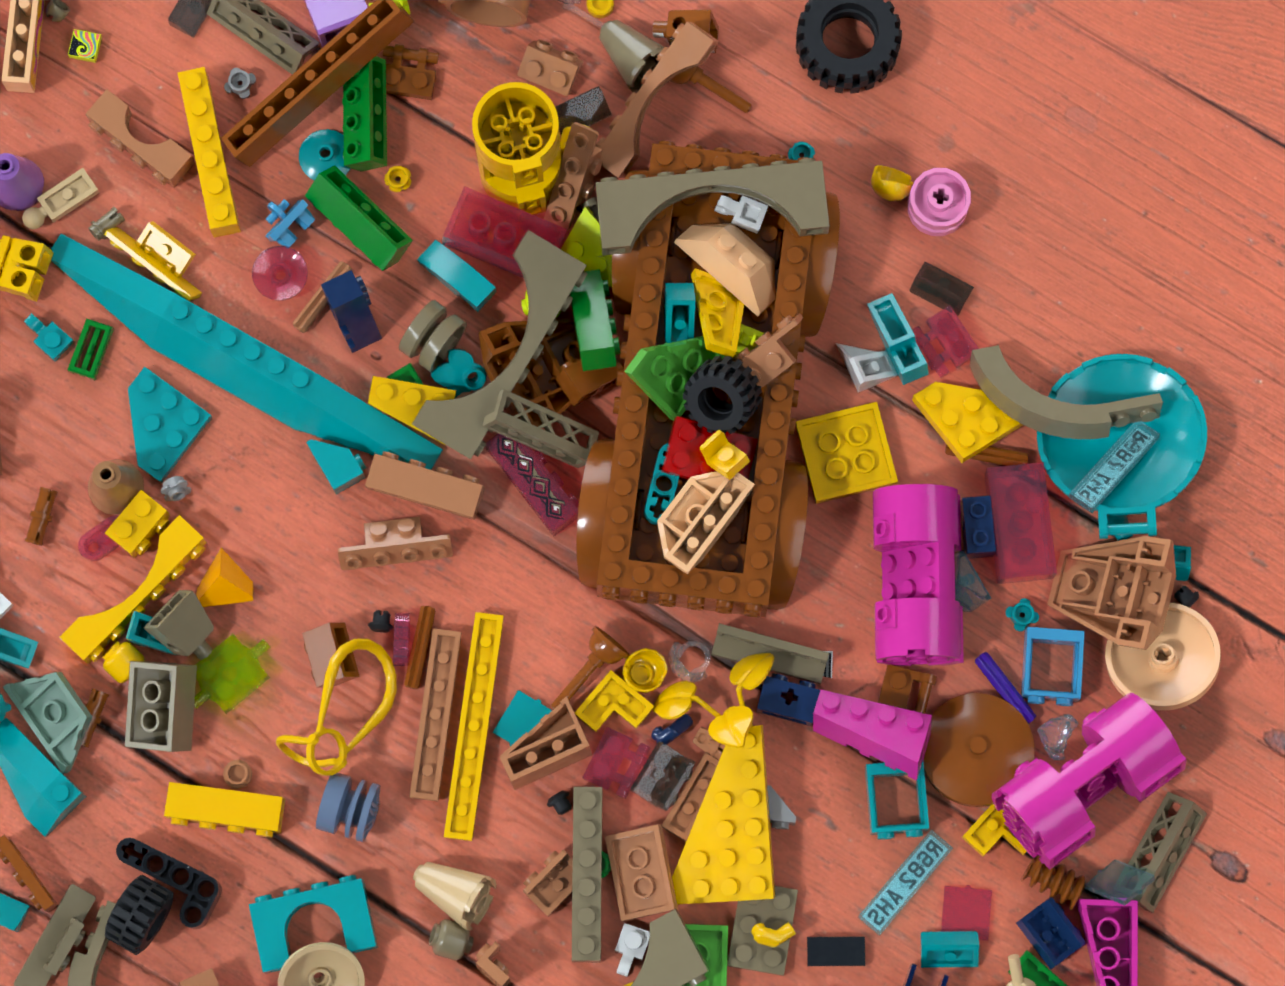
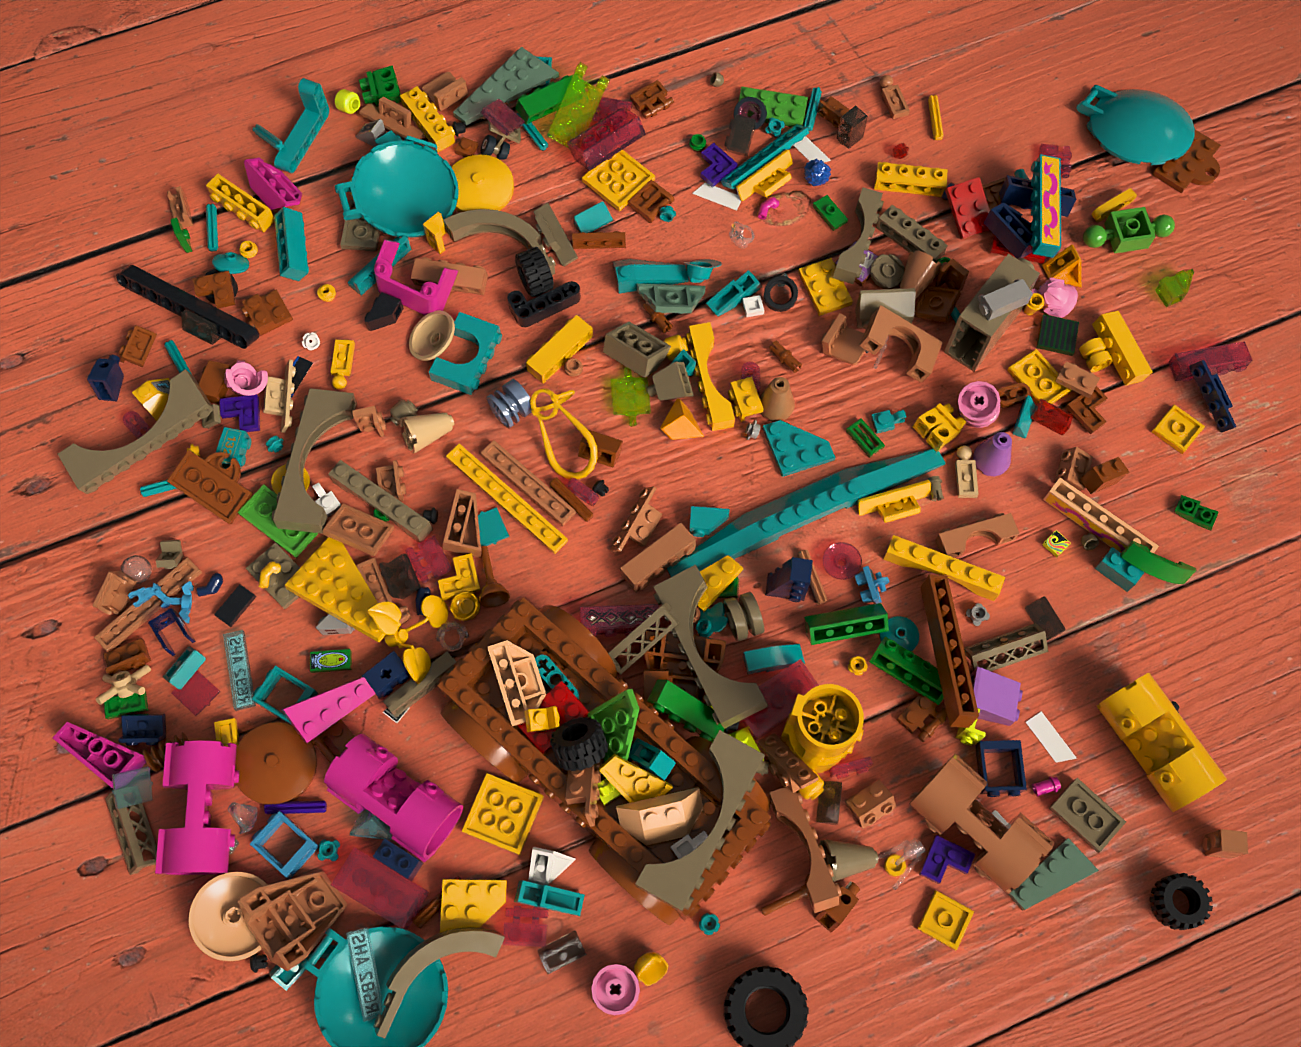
camera: 125 degrees right, 10 degrees down
none -> tile [310,649,352,673]

